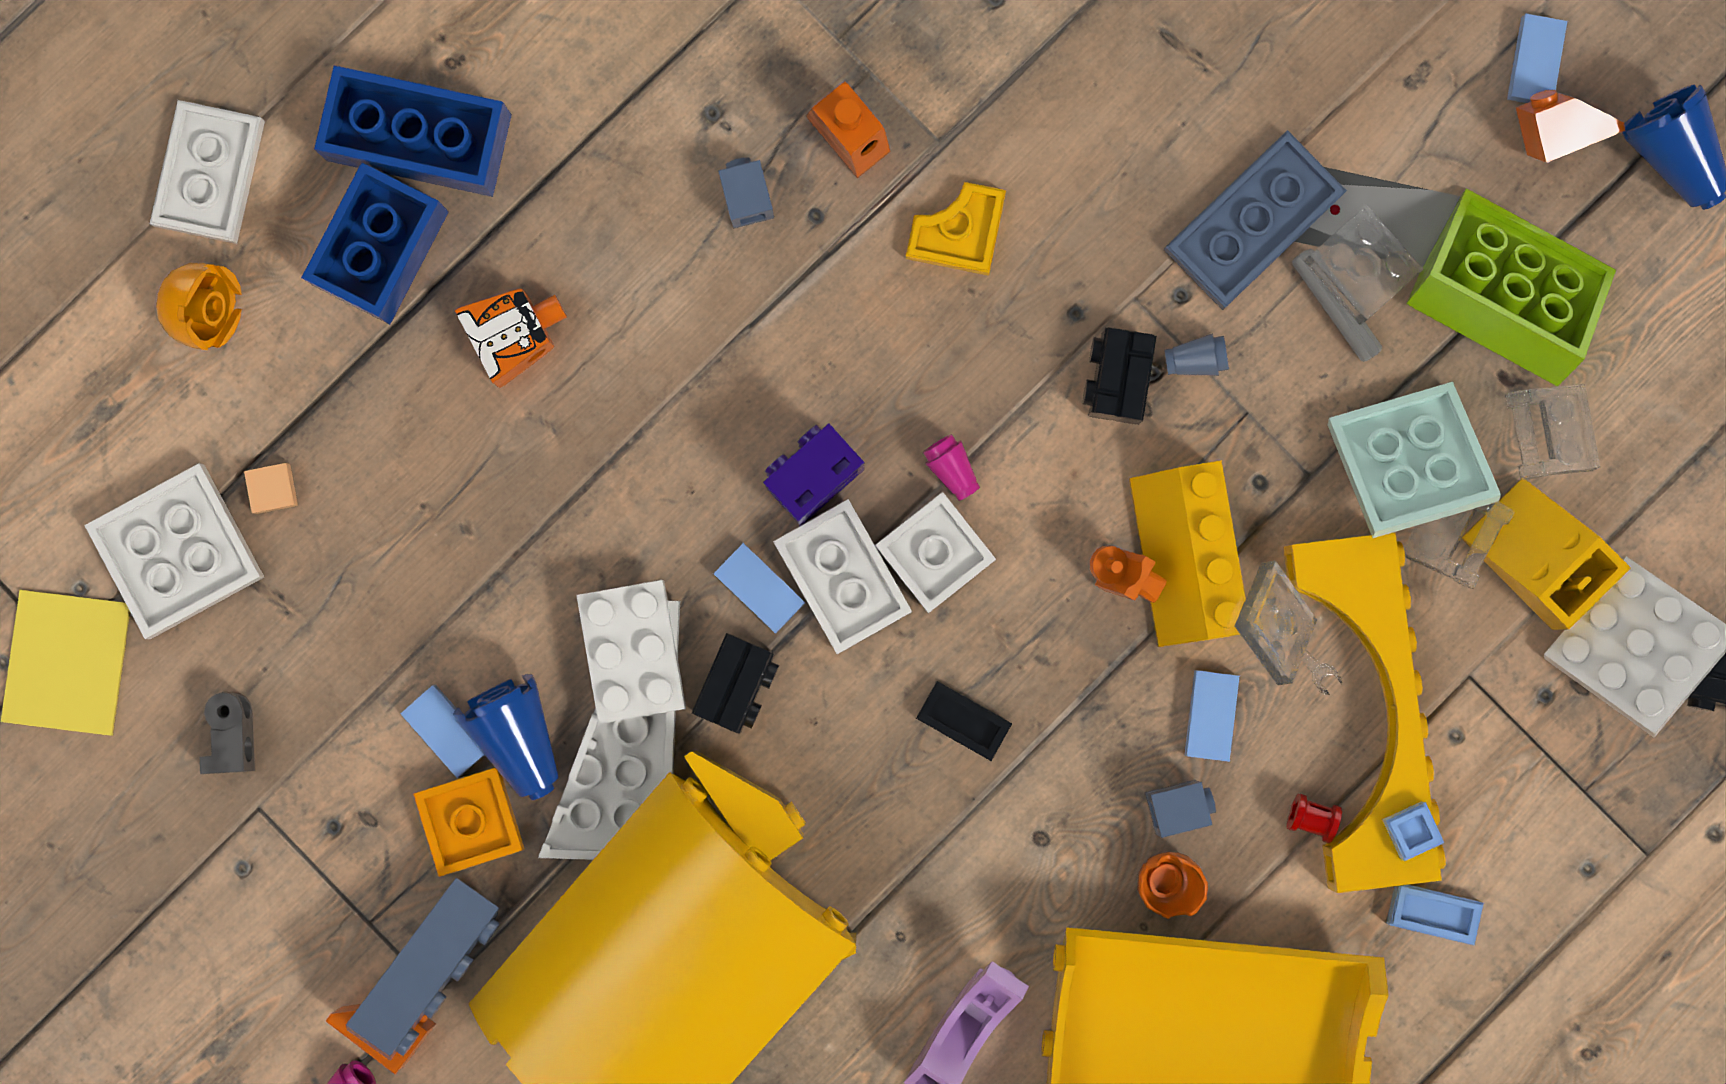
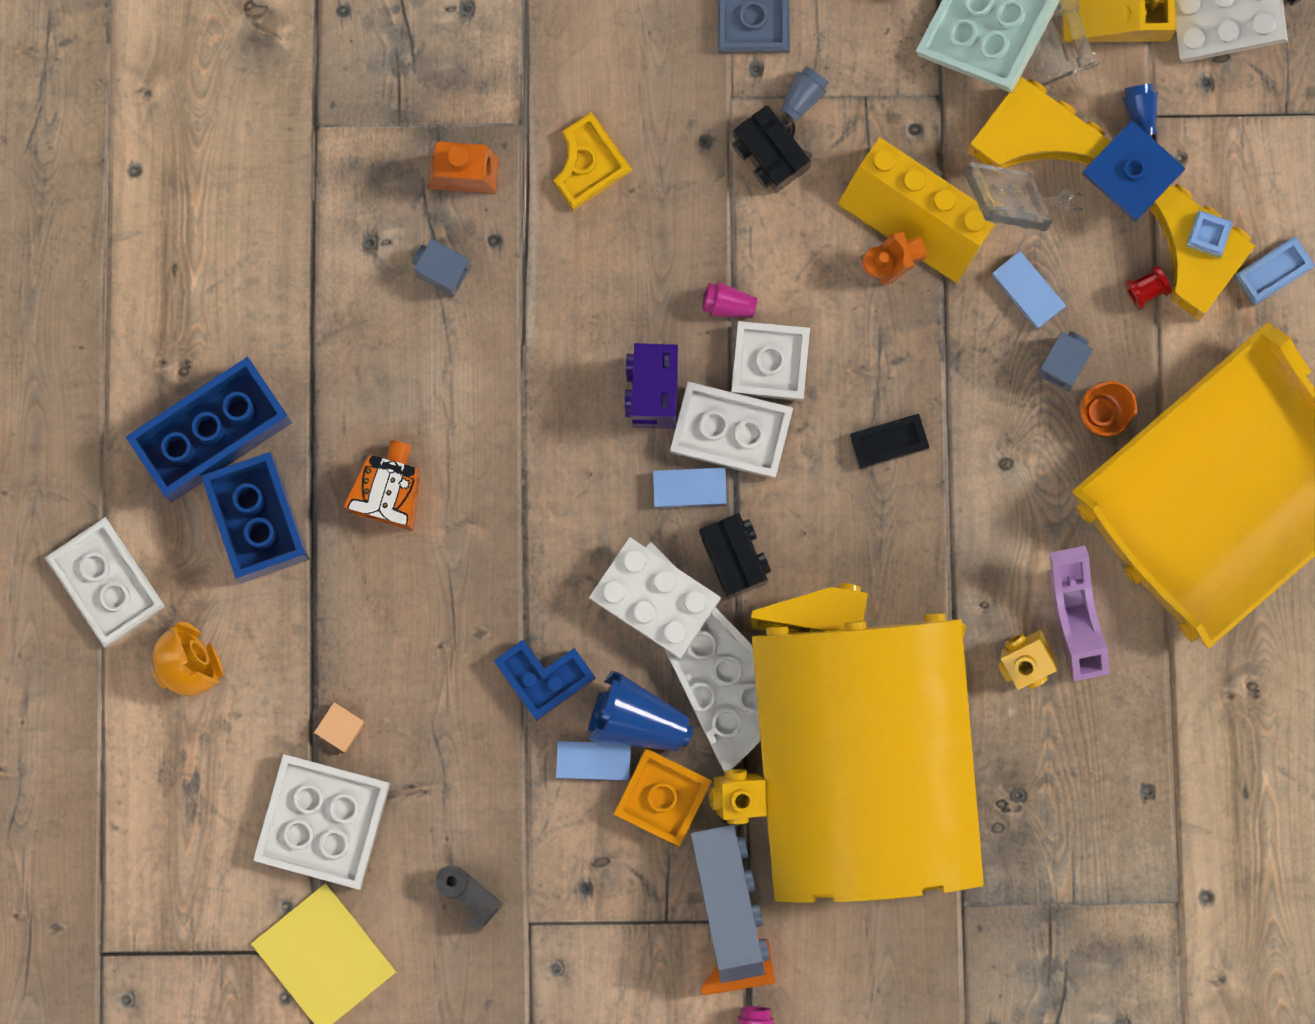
camera: 40 degrees left, 5 degrees down
none -> blue plate [494,640,596,721]
none -> yellow brick [709,769,767,824]
none -> yellow brick [998,630,1058,690]
none -> blue plate [1082,120,1186,222]
none -> blue cone [1122,84,1158,136]

